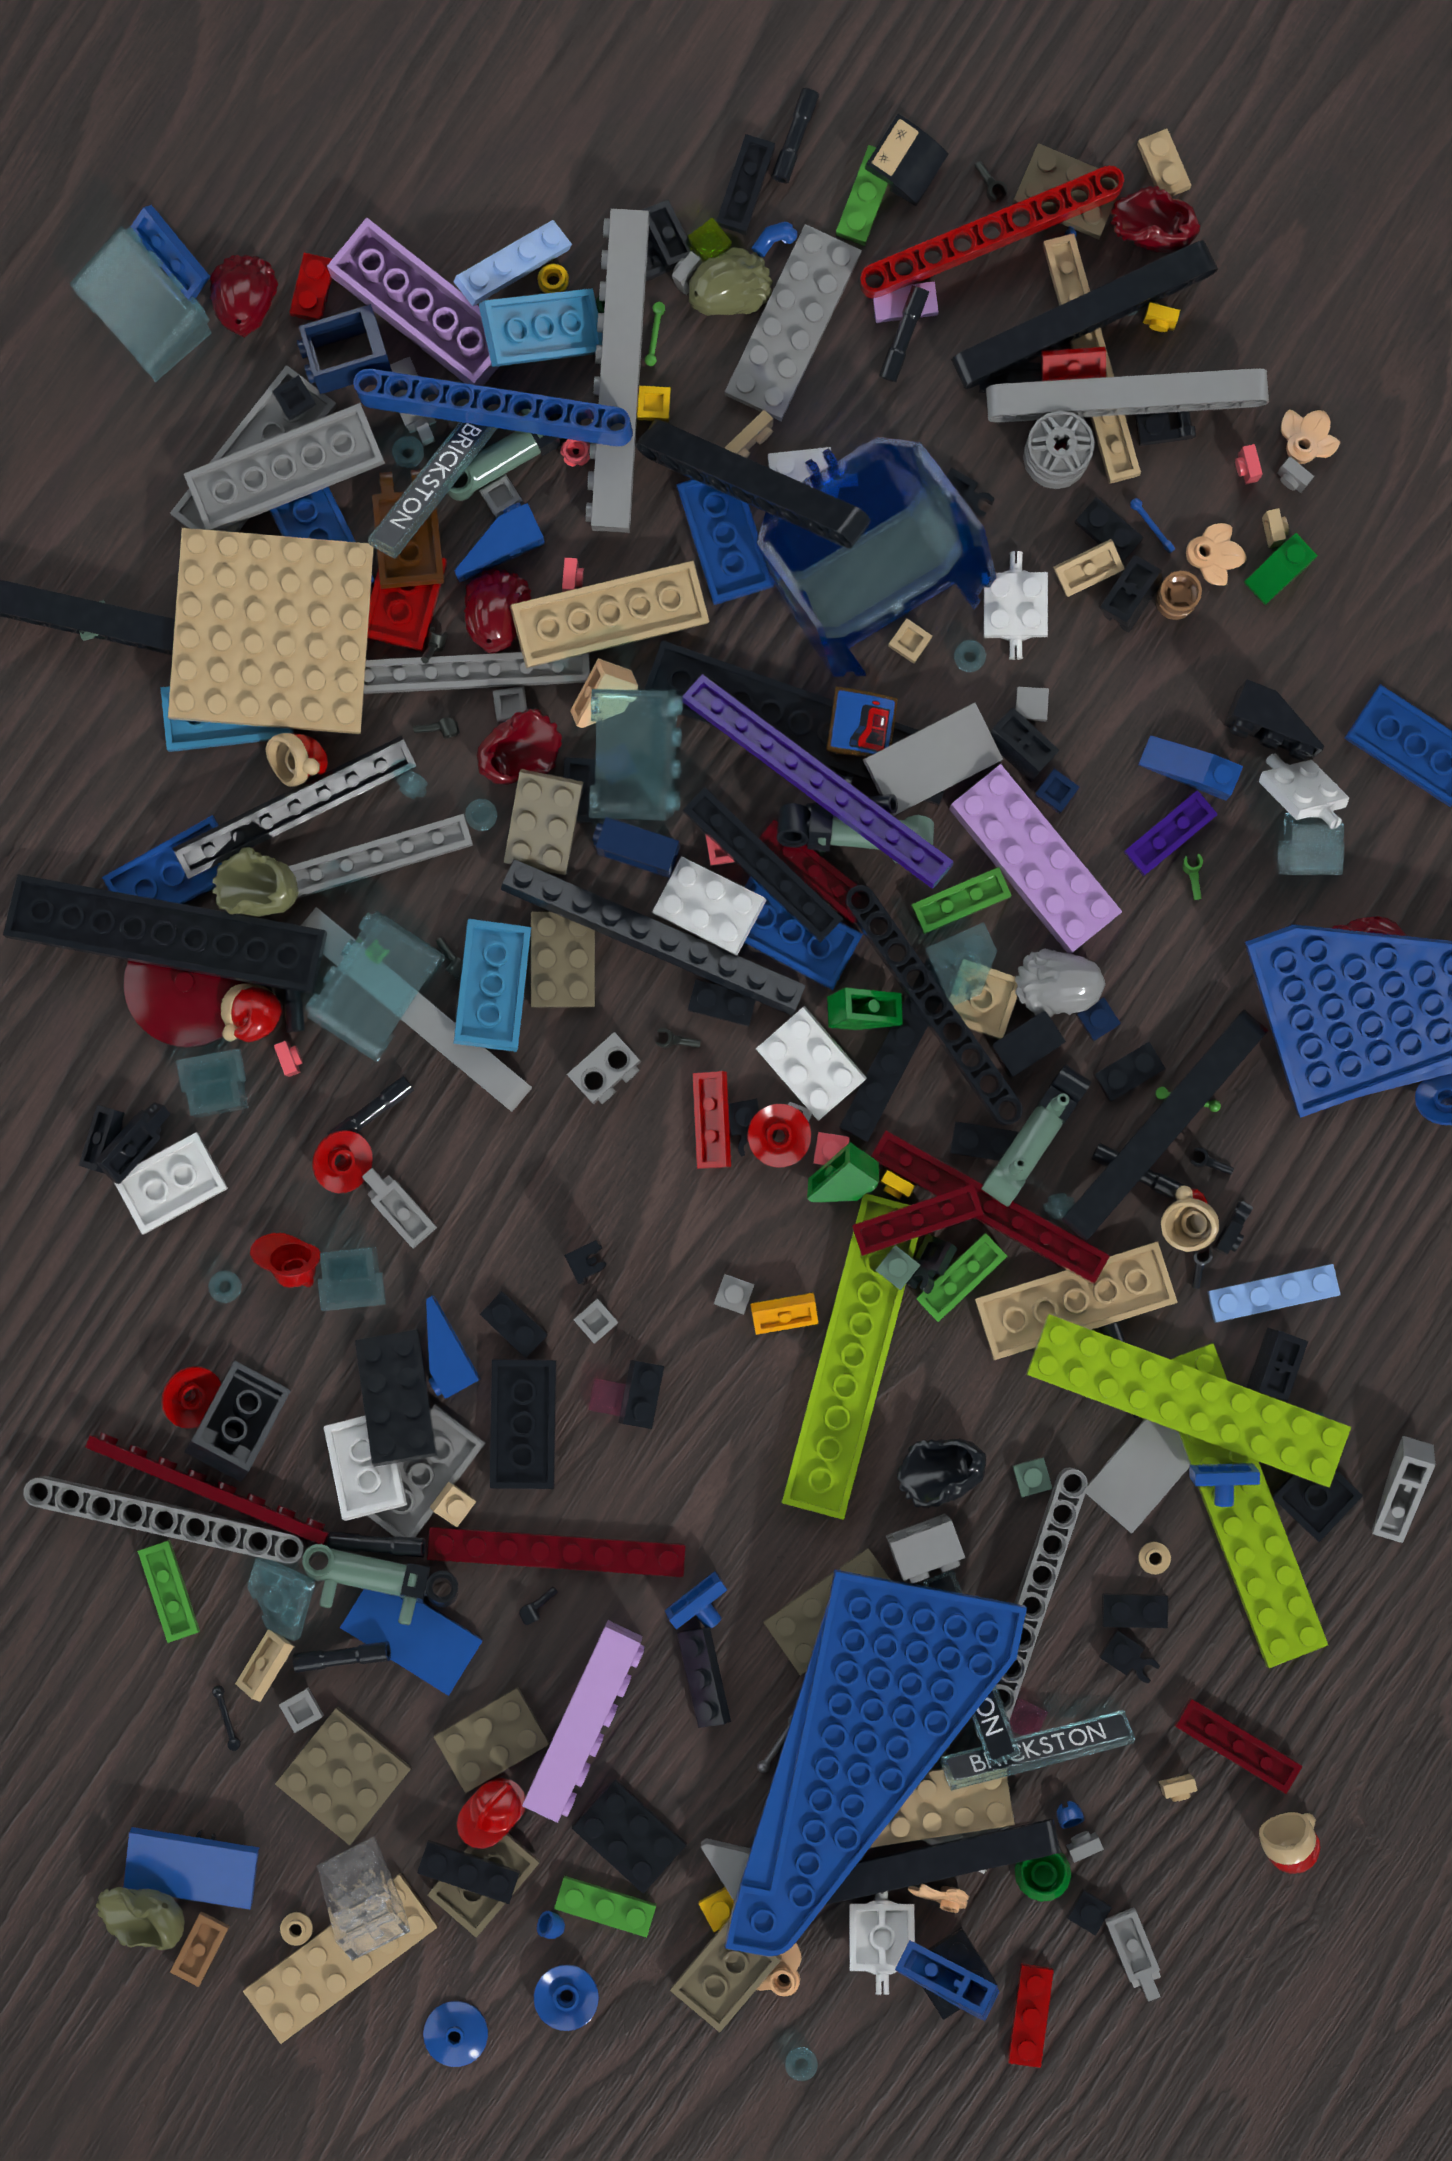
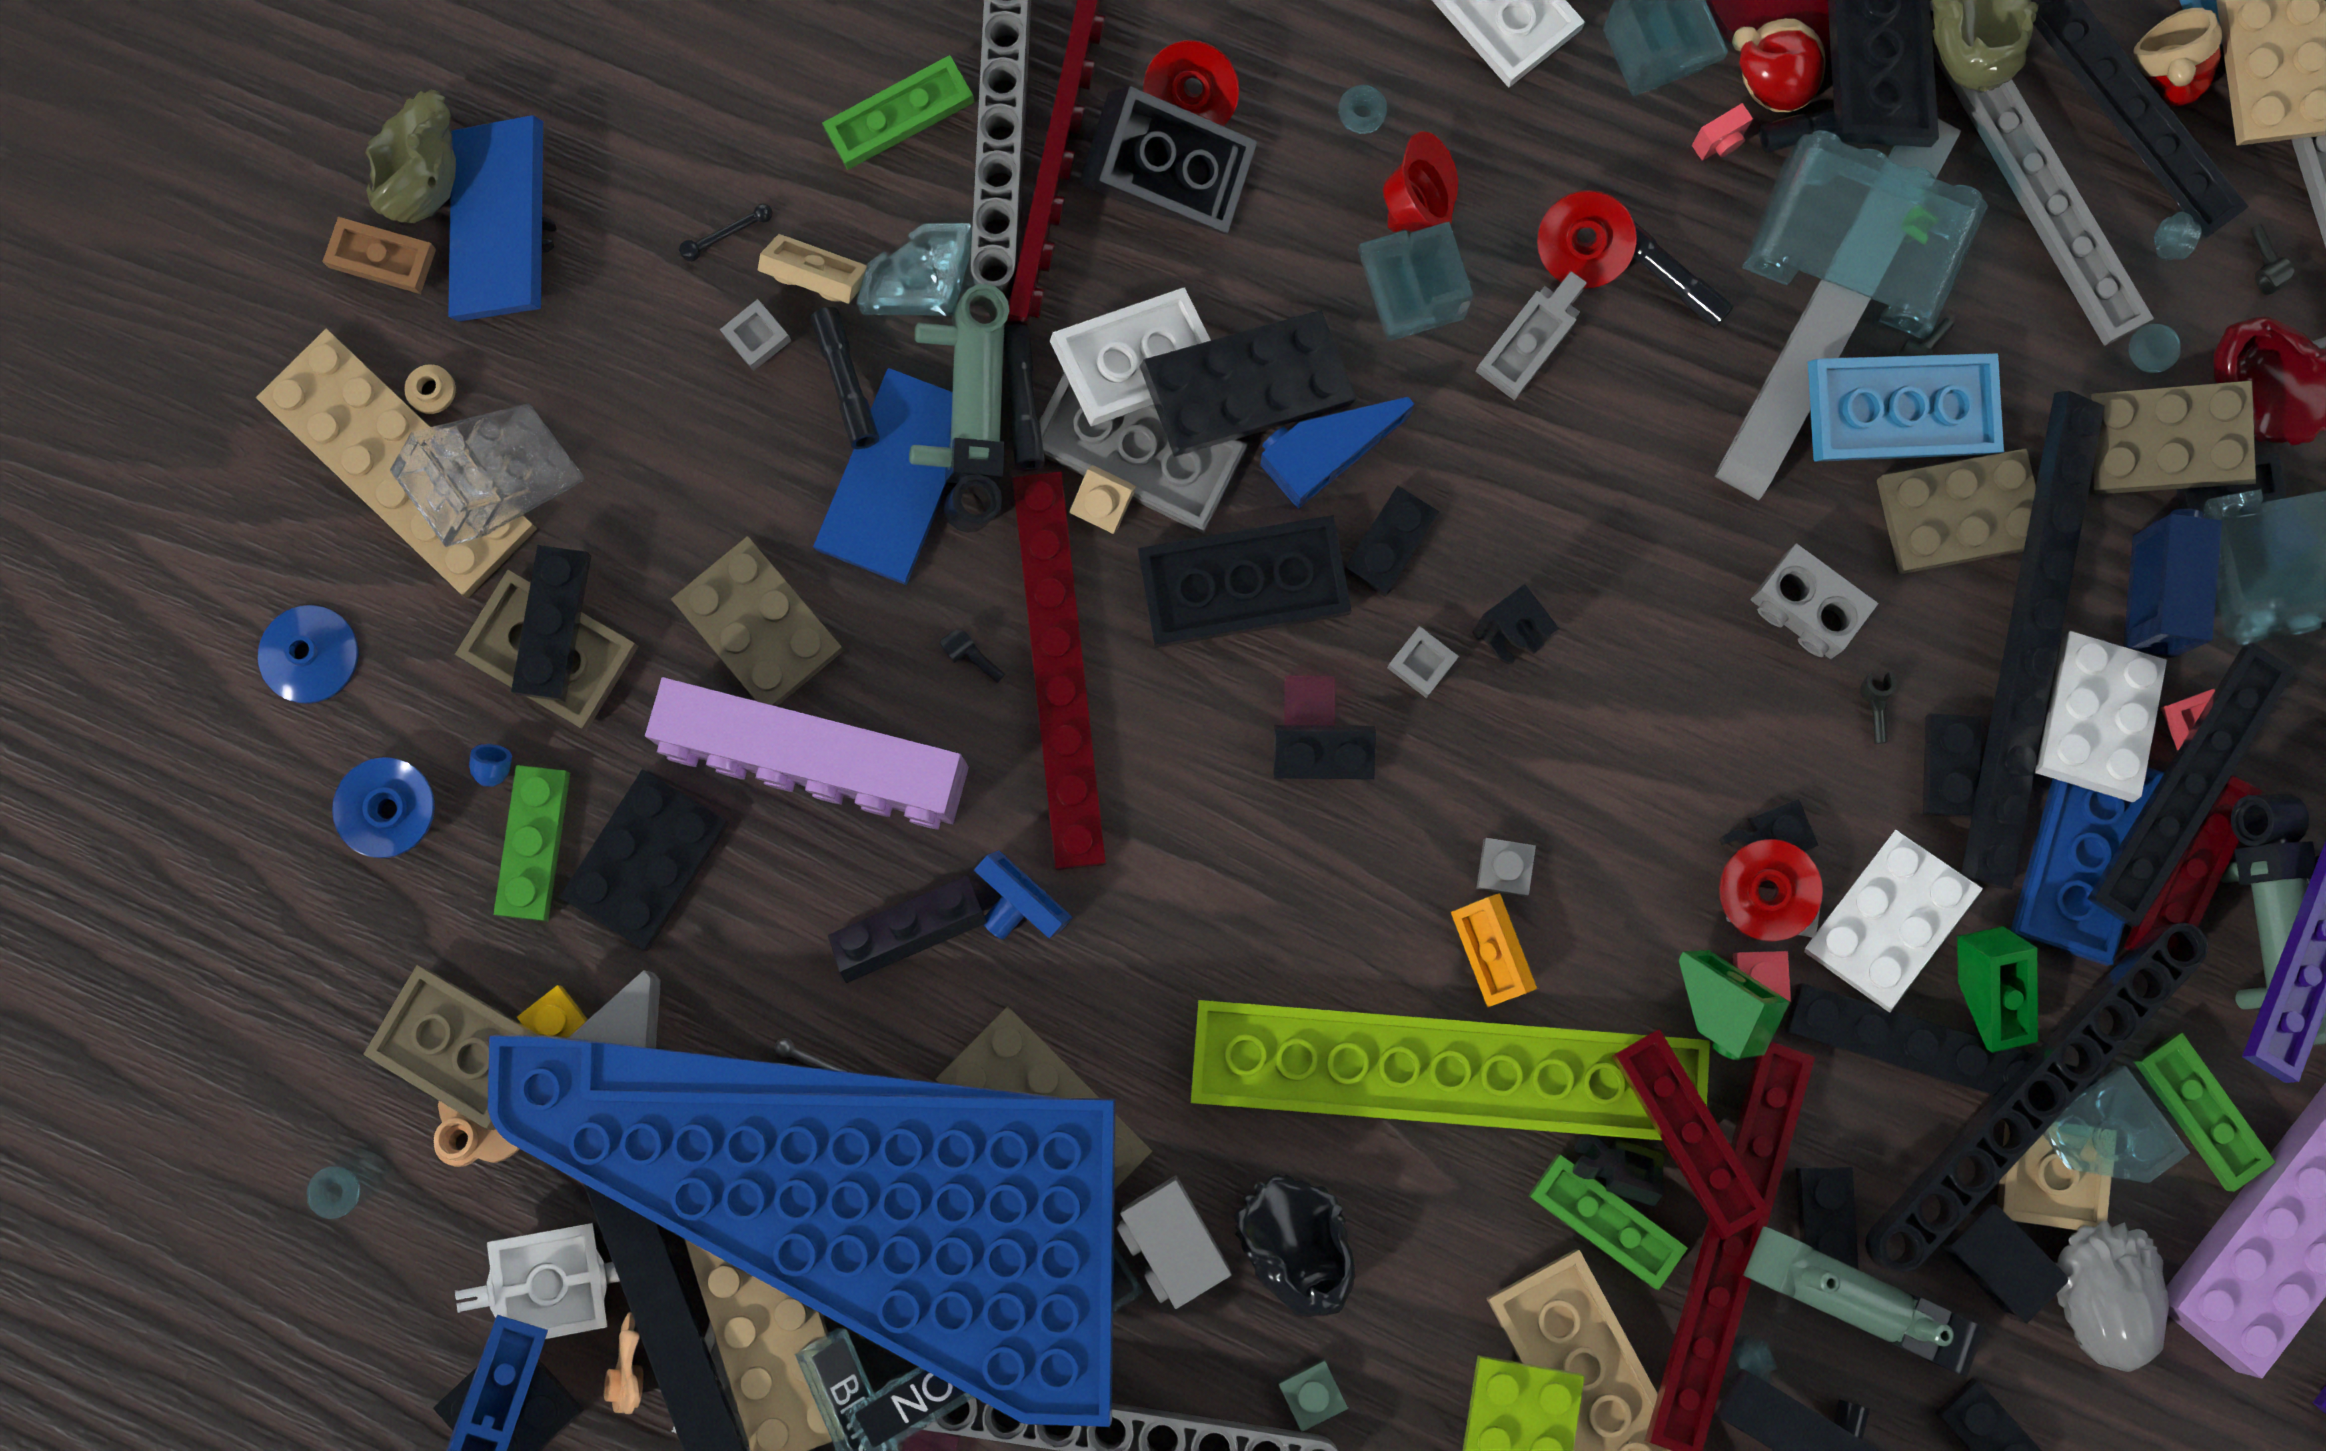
camera: 80 degrees right, 5 degrees down
dark tan plate [275,1707,412,1845] -> none
red piece [457,1778,525,1849] -> none
red plate [693,1071,731,1169] -> none
sand green plate [875,1245,920,1290] -> none
yellow plate [880,1170,915,1200] -> none
dark blue plate [1076,997,1121,1042] -> none

